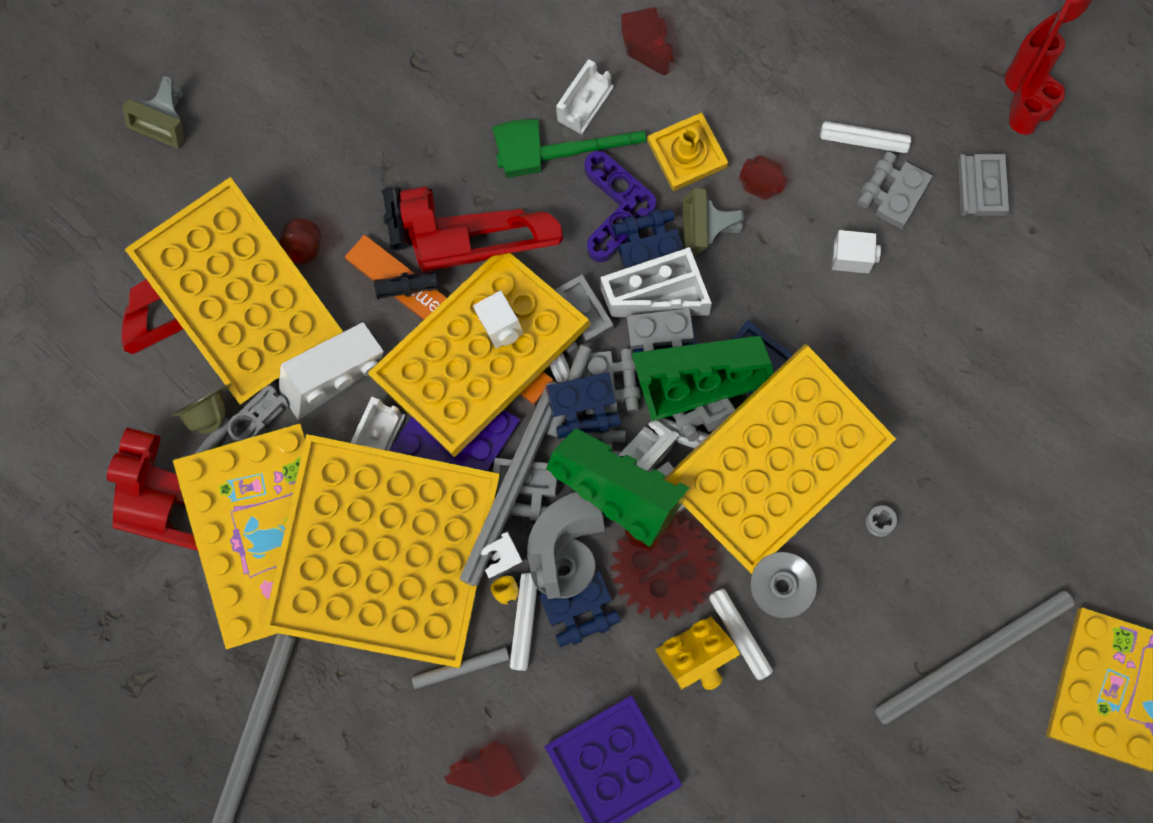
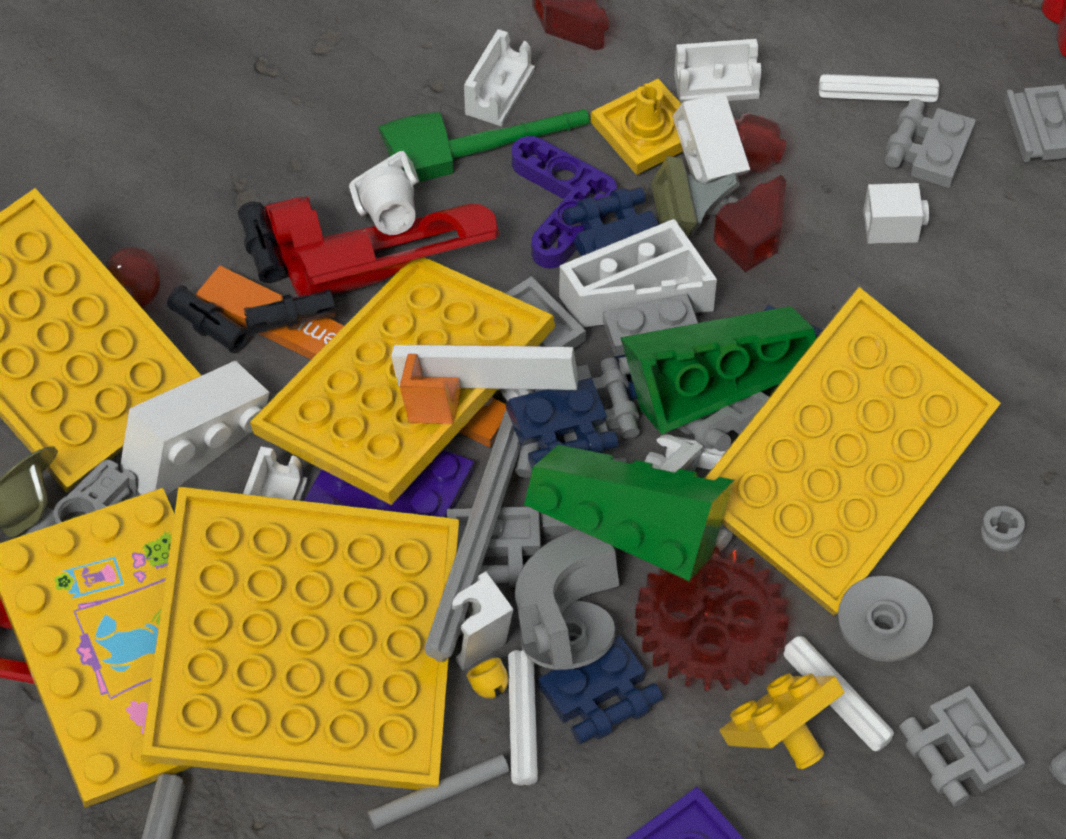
camera: 15 degrees left, 20 degrees down
white brick [473,291,524,349] -> none
none -> black pin [167,285,249,353]
none -> white piece [349,151,419,235]
none -> white tile [391,345,579,390]
none -> orange panel [399,354,461,424]
none -> white hinge [672,92,750,184]
none -> white hinge [674,39,761,104]
none -> clear red slope [713,175,786,273]
none -> light grey plate [899,686,1025,807]

